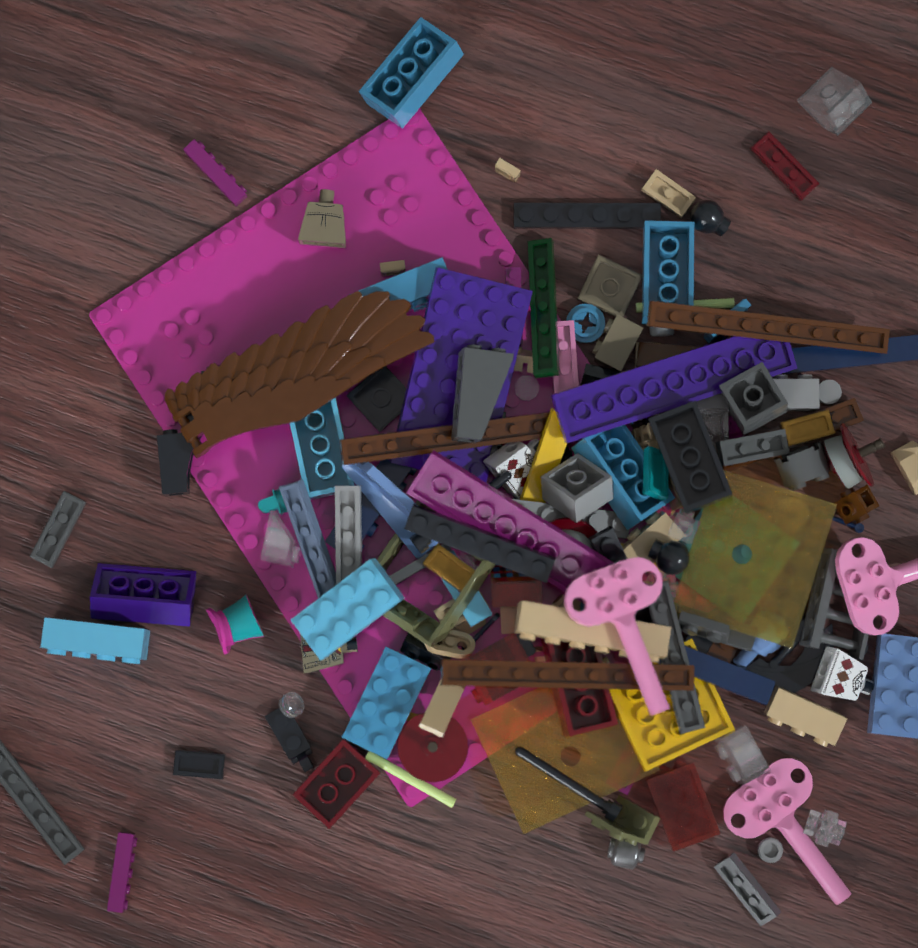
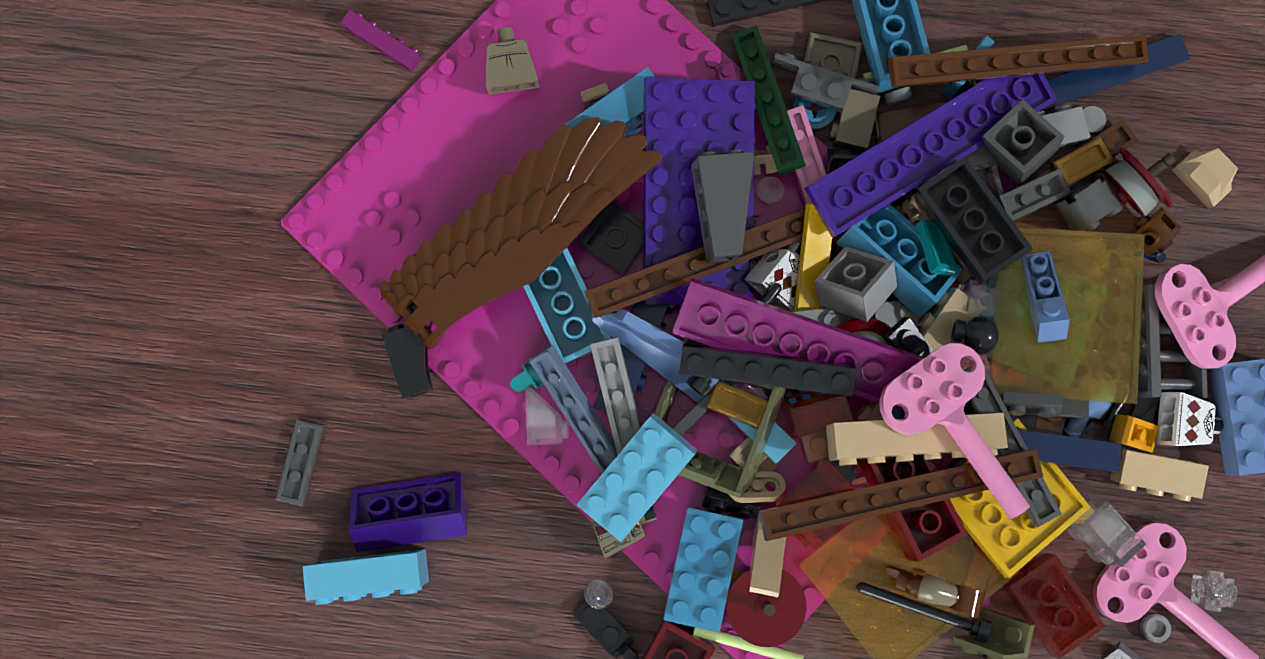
camera: 10 degrees left, 0 degrees up
teal hat [206,594,264,655] -> none
dark blue hinge [461,613,501,650] -> none
none -> dark grey bracket [771,53,879,111]
none -> piece [886,565,985,618]
none -> medium blue slope [1021,251,1070,343]
none -> light orange slope [1109,414,1160,453]

